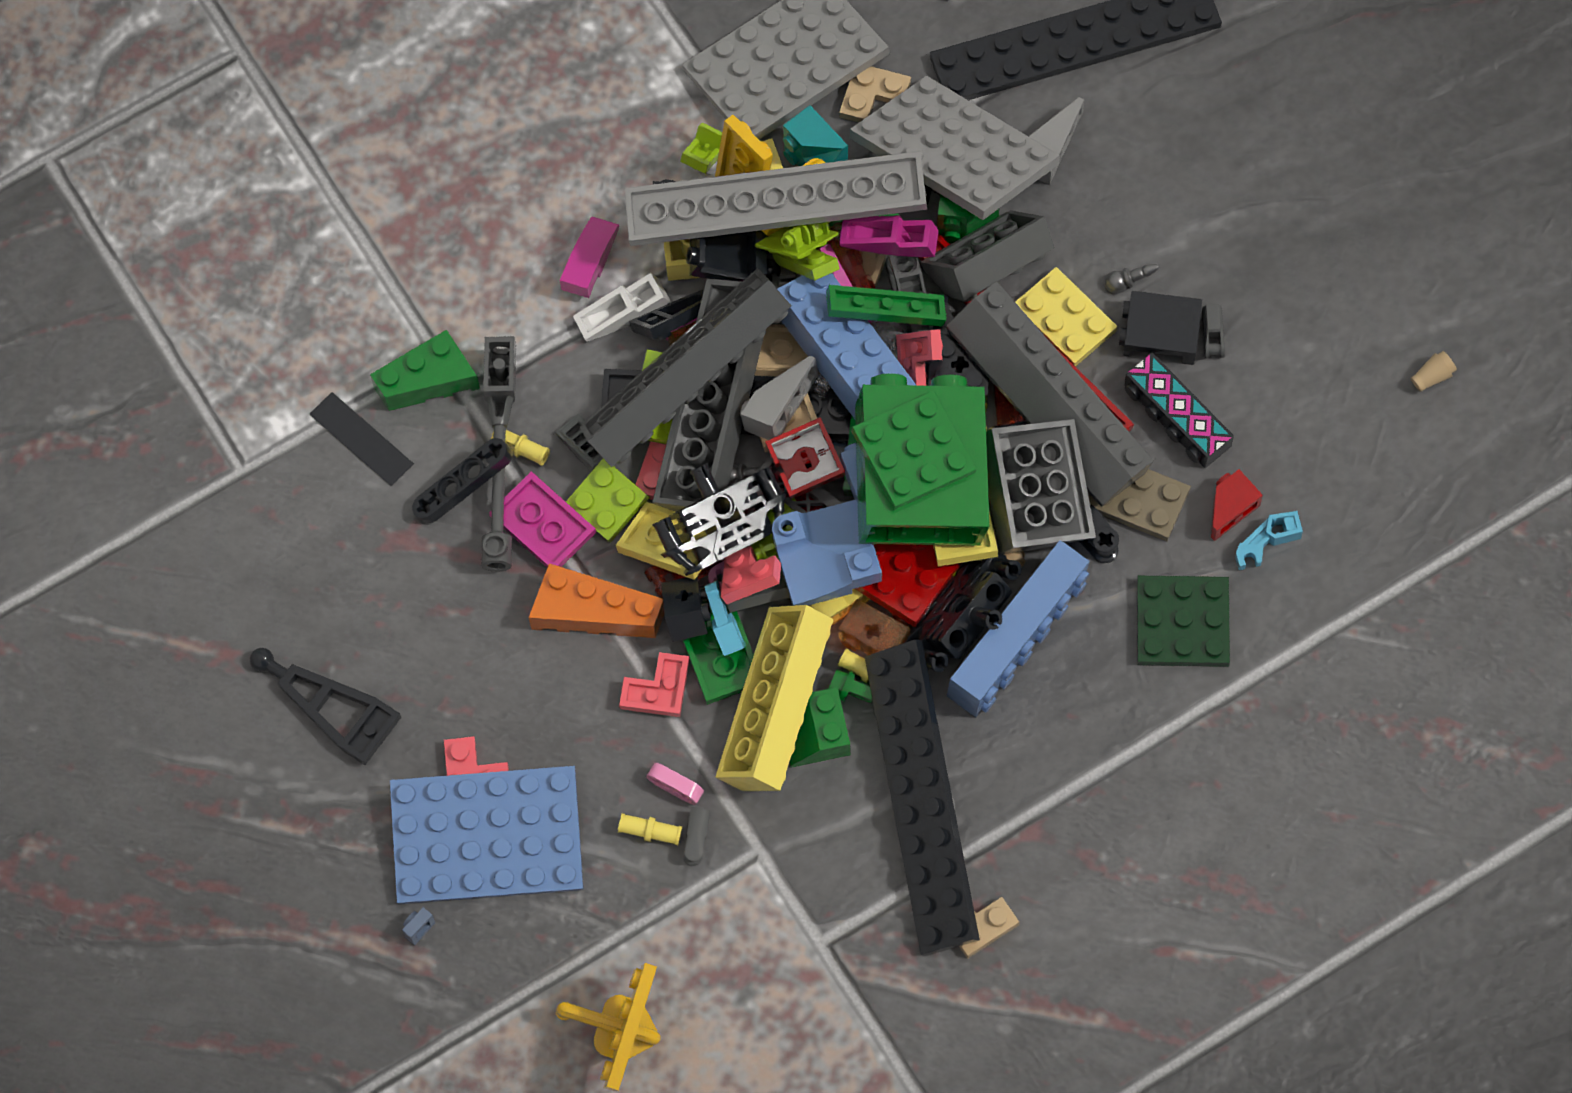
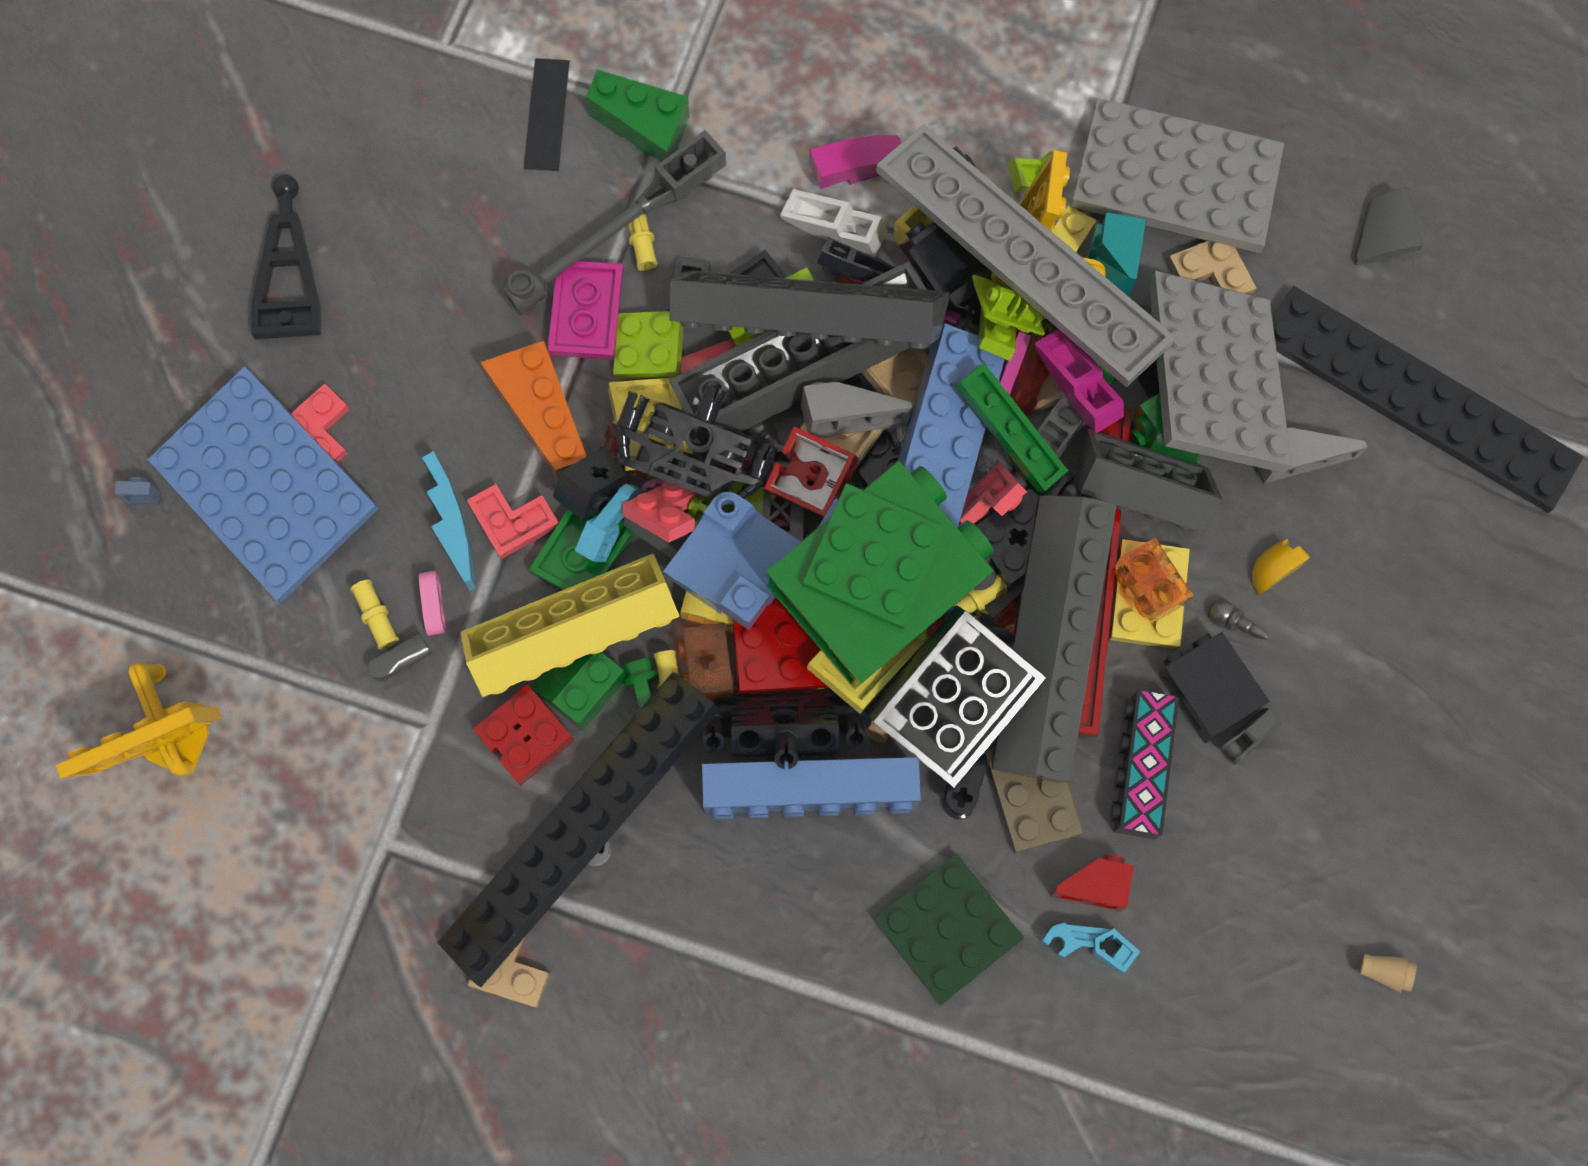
camera: 45 degrees right, 5 degrees up
black beam [412,438,513,523] -> none
none -> medium azure slope [422,451,476,591]
none -> red piece [473,684,574,786]
none -> clear orange brick [1115,537,1193,624]
none -> yellow brick [1252,539,1310,596]

